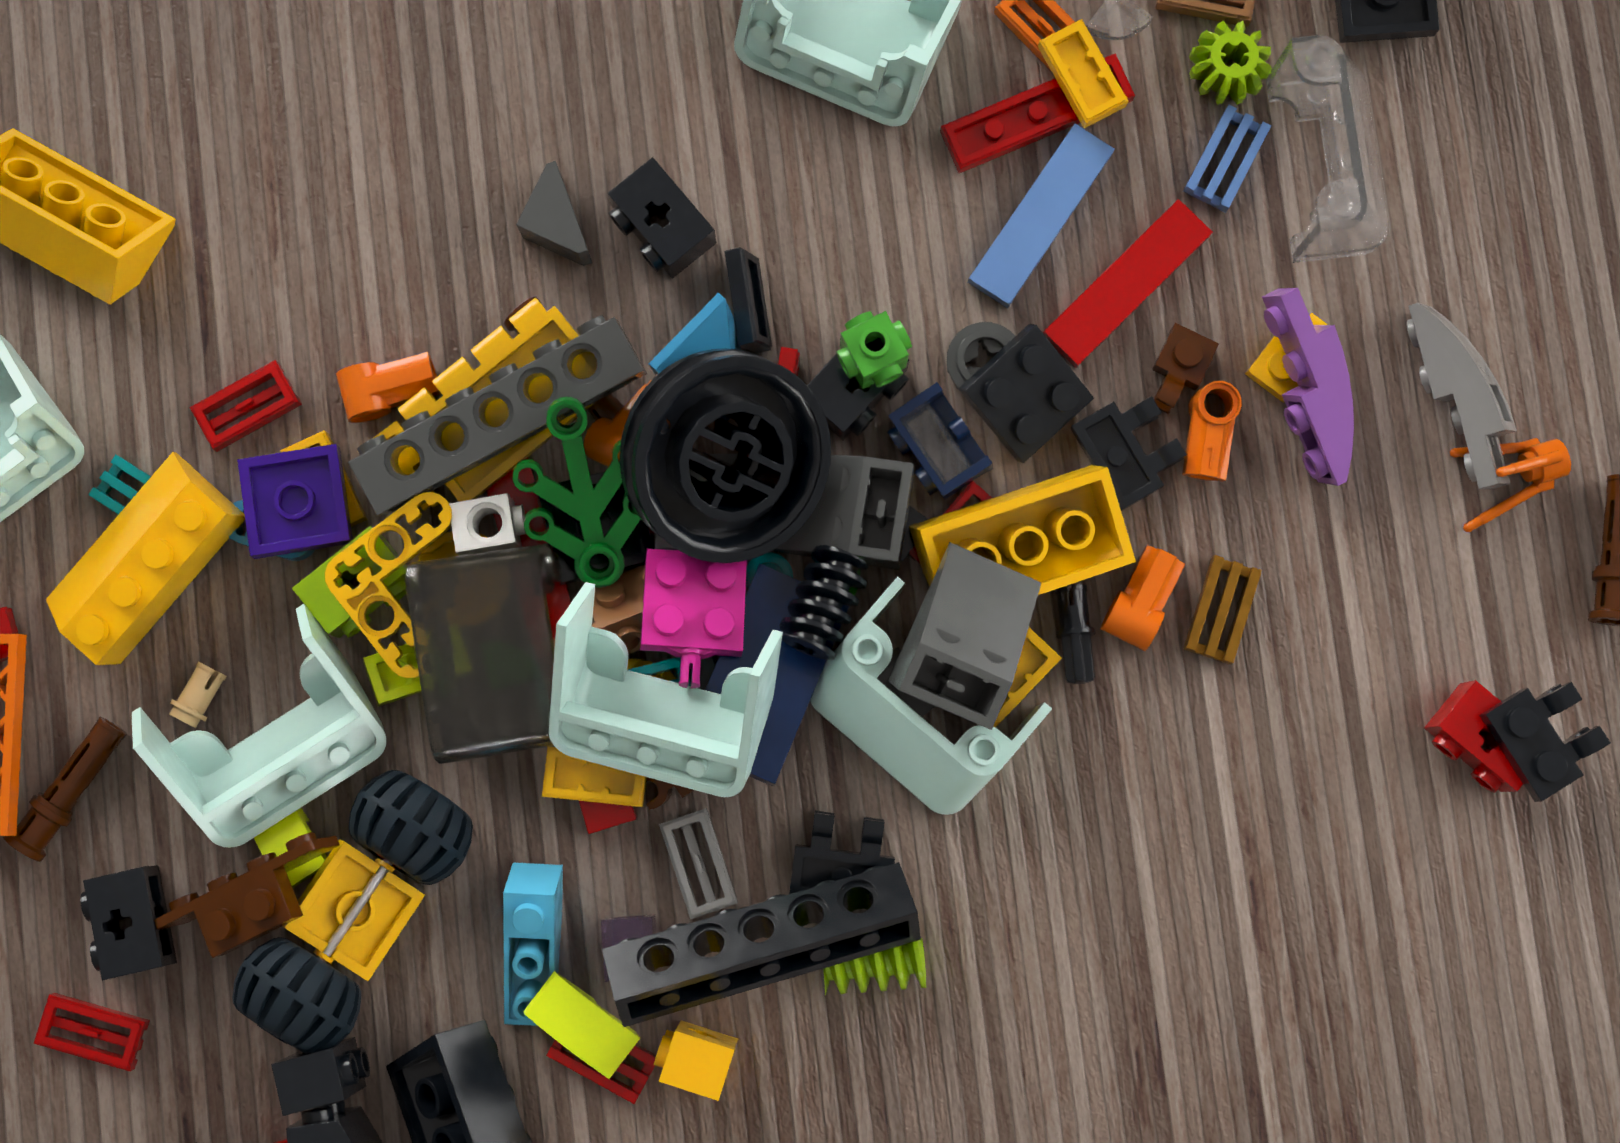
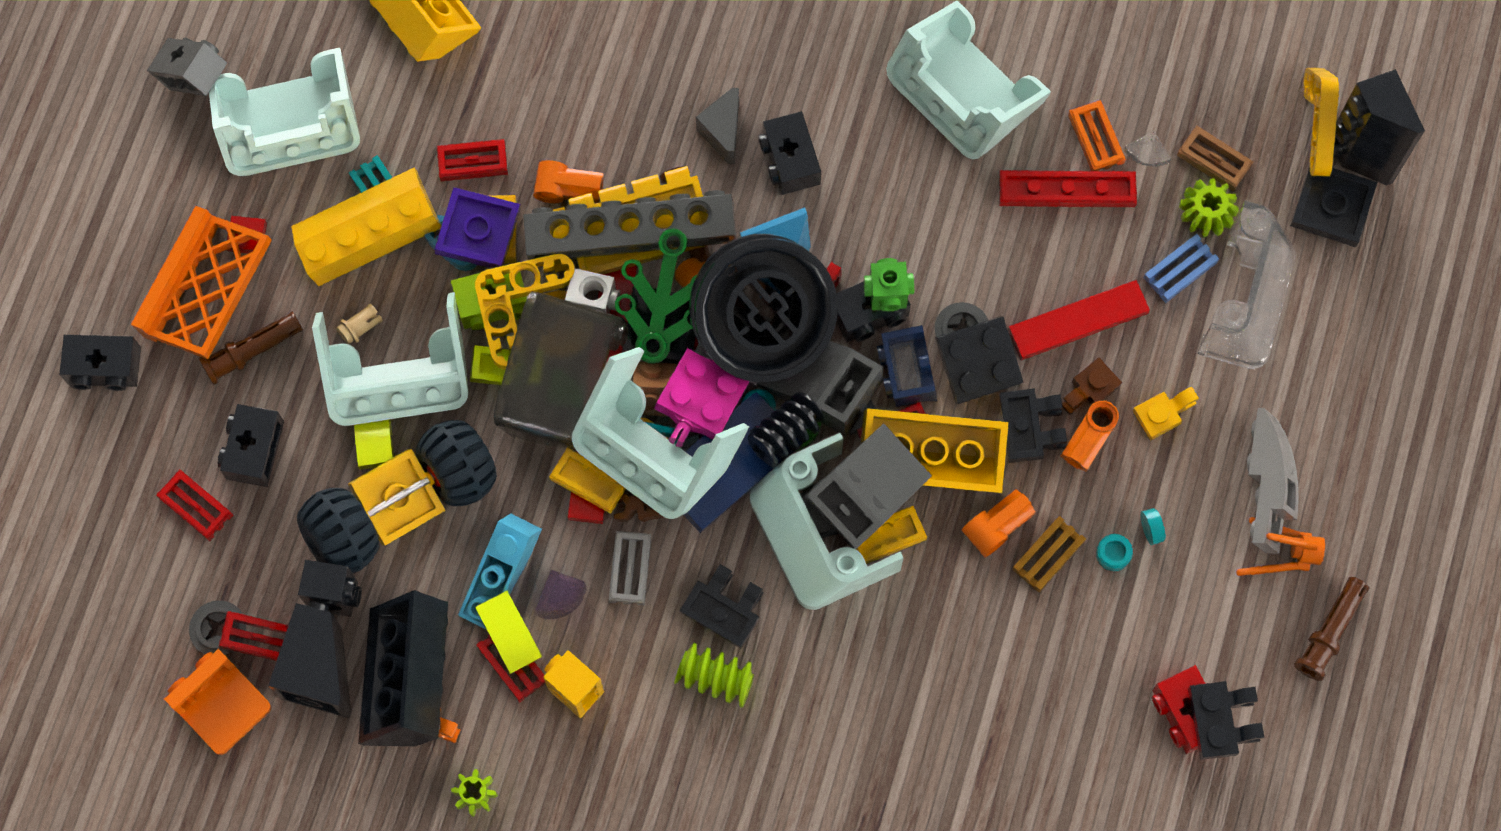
camera: 25 degrees right, 10 degrees down
reddish brown bracket [154,832,340,958] -> none
black brick [602,862,921,1028] -> none
black tile [724,247,772,354] -> none
medium blue tile [968,123,1115,309] -> none
yellow plate [1038,19,1128,129] -> none
black axle [1055,584,1096,684] -> none
medium lavender slope [1262,288,1354,486] -> none
none -> teal tile [1096,534,1133,571]
none -> teal tile [1140,508,1166,545]

